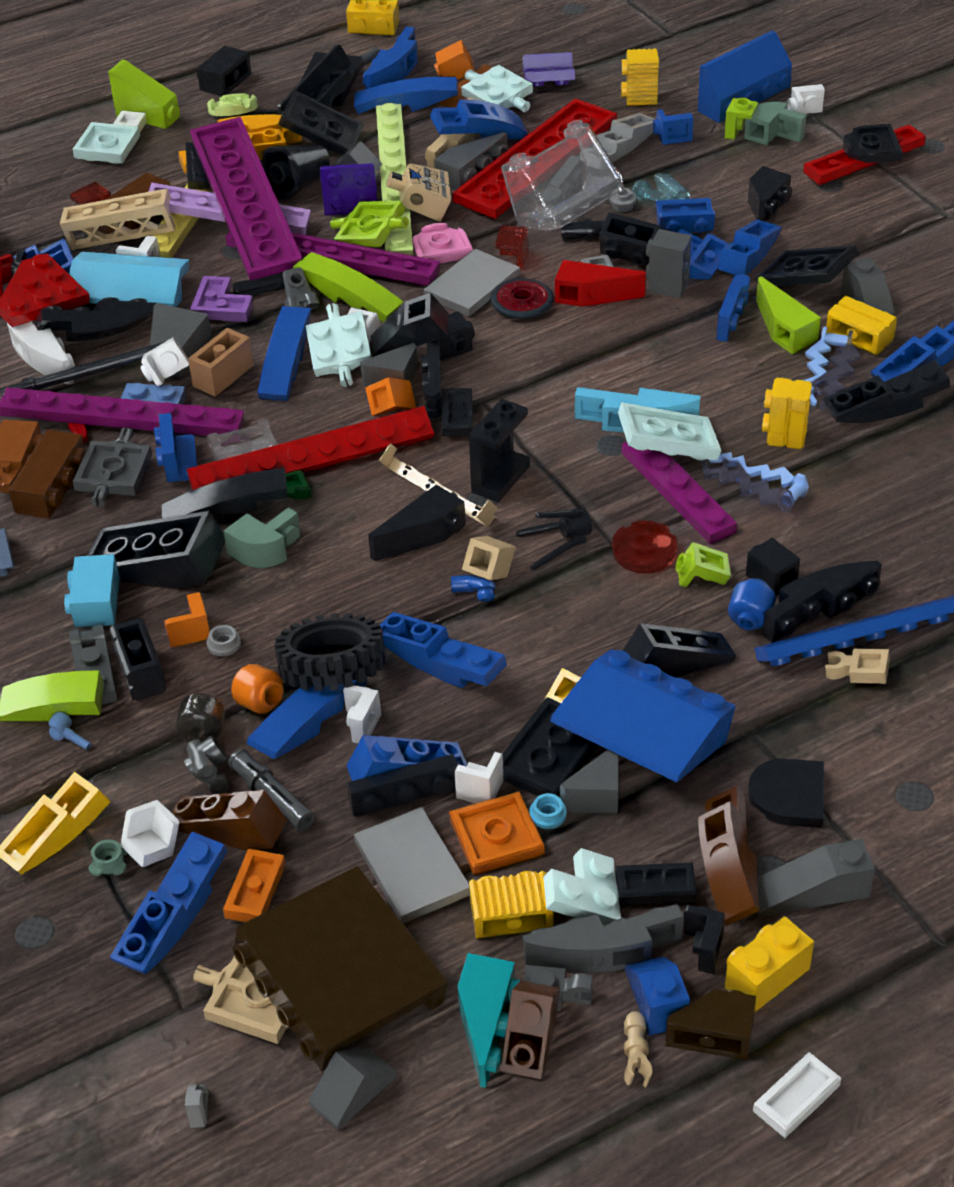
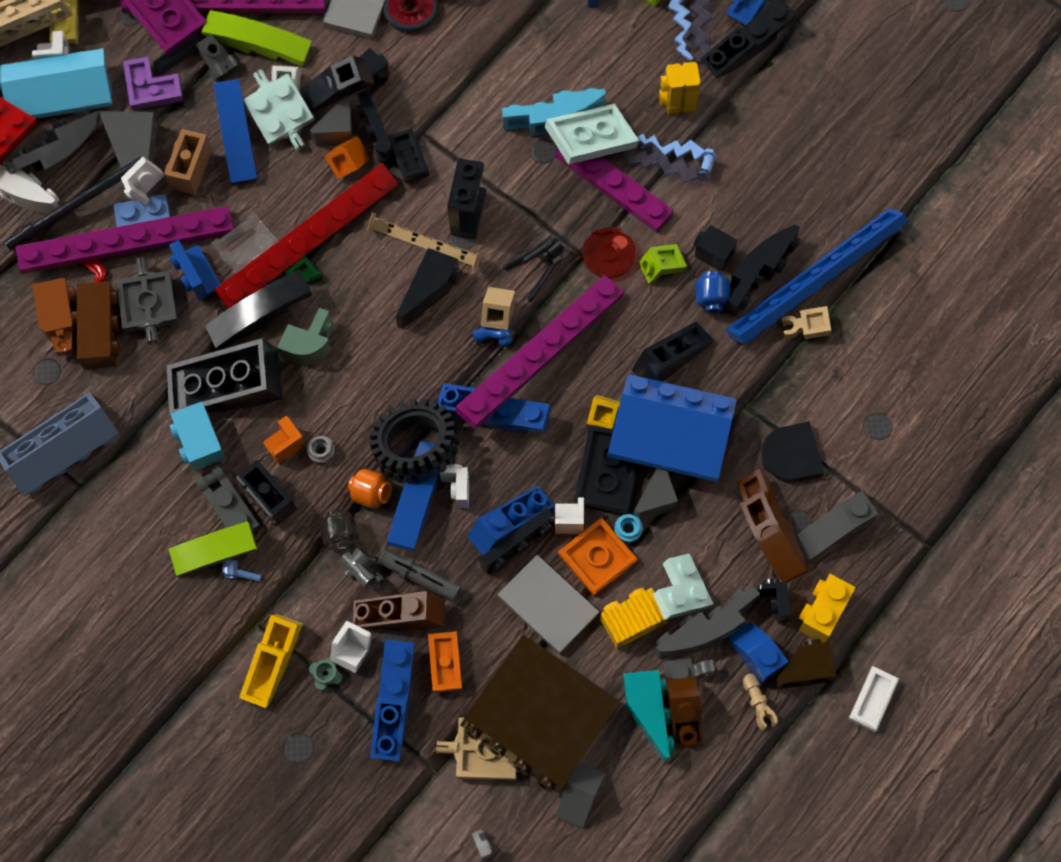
camera: 20 degrees left, 25 degrees up
black plate [616,862,697,905] -> none
none -> magenta plate [455,275,624,430]

